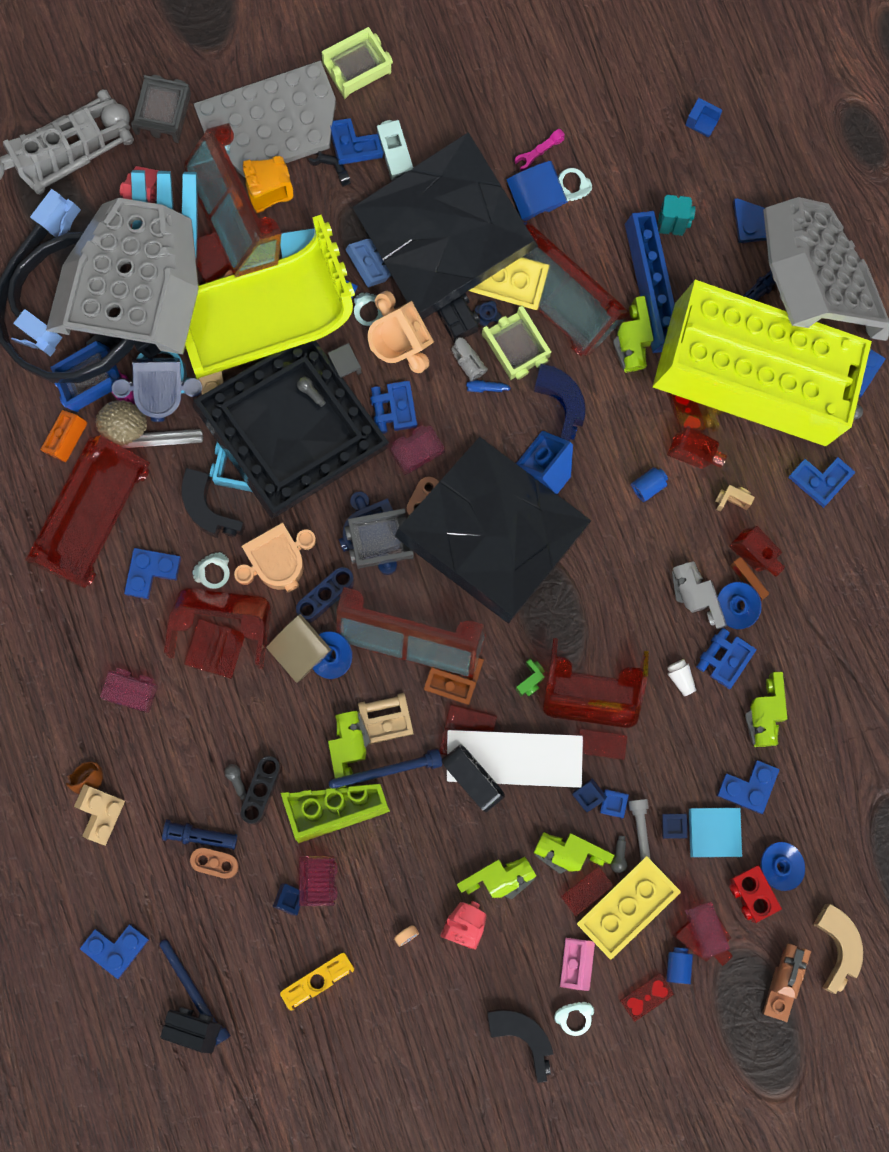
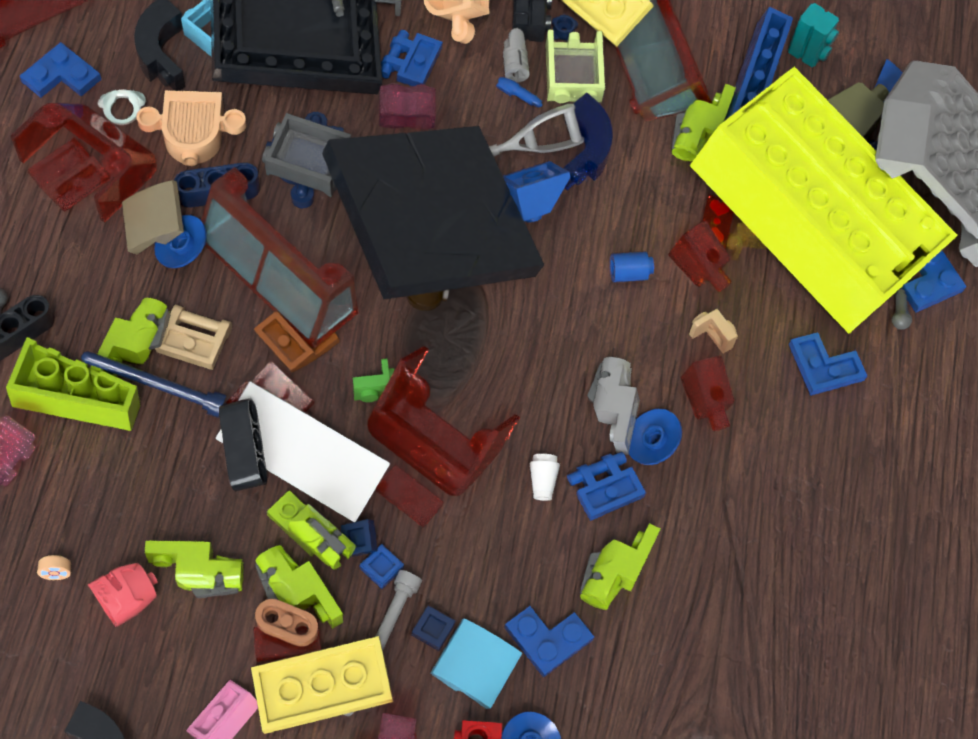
camera: 25 degrees right, 15 degrees down
dark grey piece [611,836,627,873] -> none
dark orange tile [730,557,769,601] -> none
none -> nougat plate [255,599,318,646]
none -> lime plate [267,491,356,570]
none -> light grey piece [489,104,584,156]
none -> olive torso [827,82,889,140]

